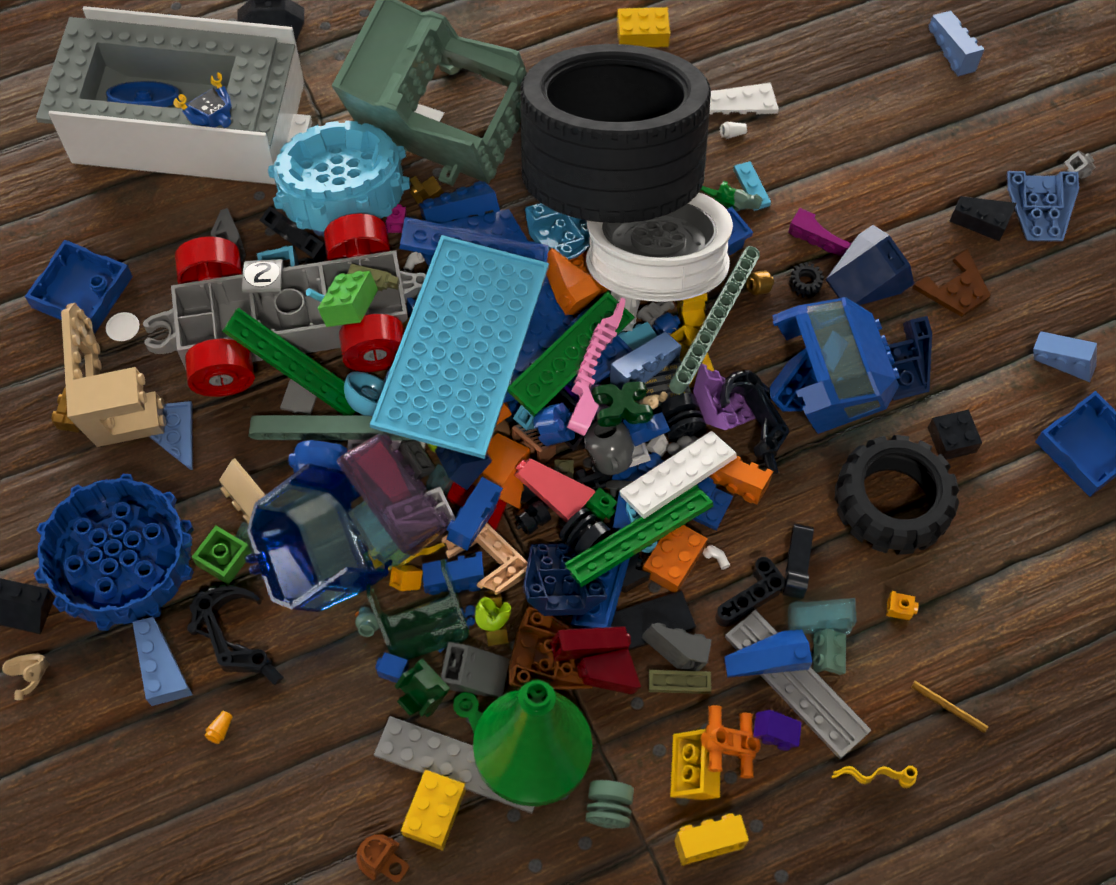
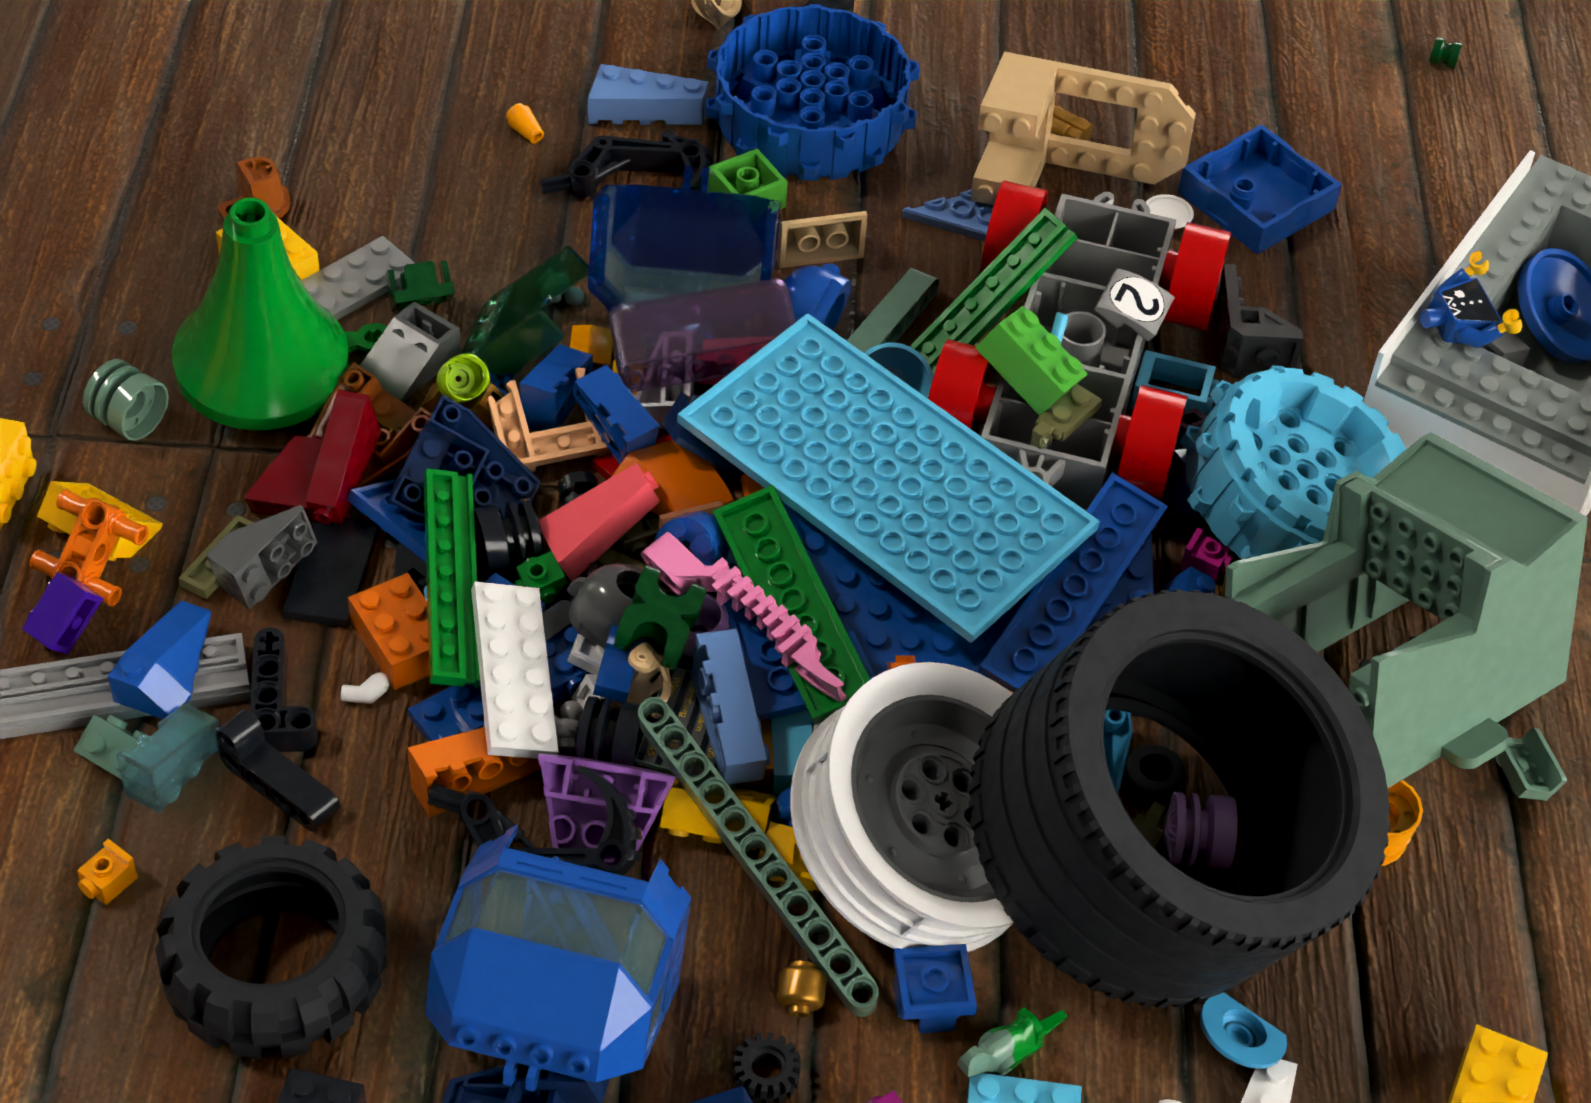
camera: 115 degrees right, 15 degrees down
blue brick [375,652,409,683] -> none

